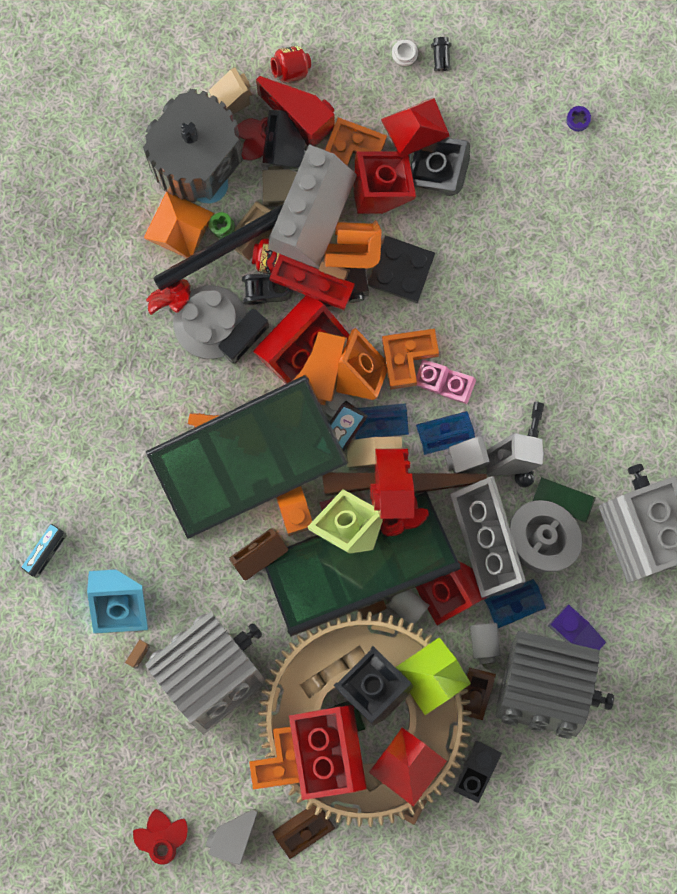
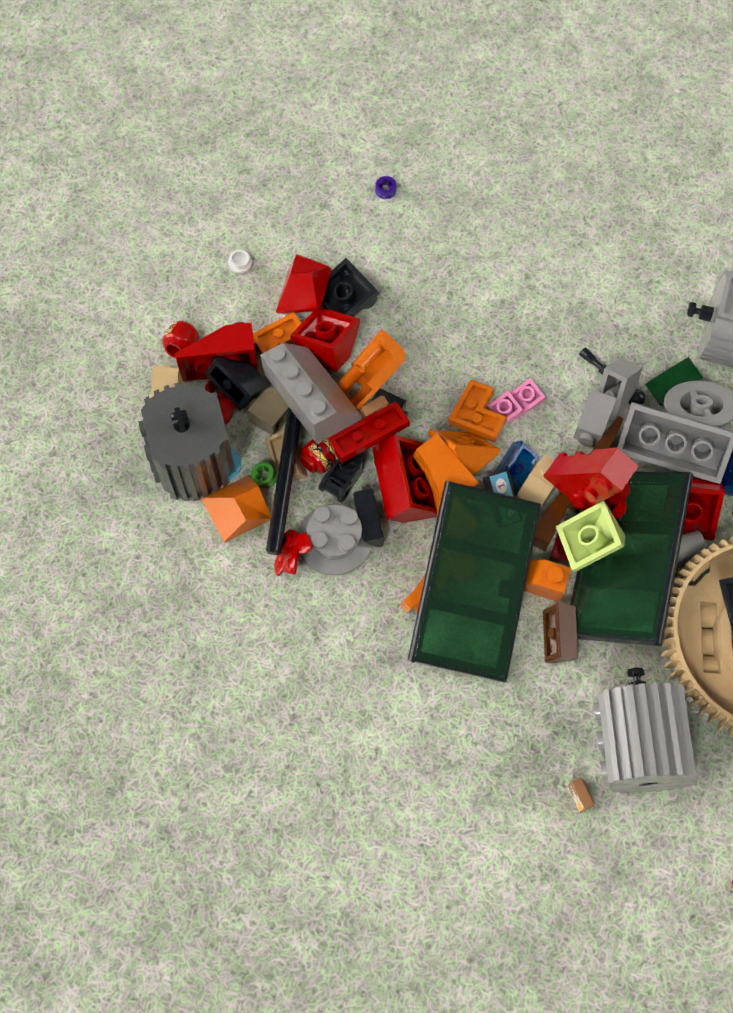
camera: 55 degrees left, 15 degrees down
slope [21,524,67,578] -> none
medium azure slope [87,569,148,633] -> none
black plate [368,235,435,303] -> none
clear blue slope [416,411,475,455] -> none
black pin [431,37,452,72] -> none

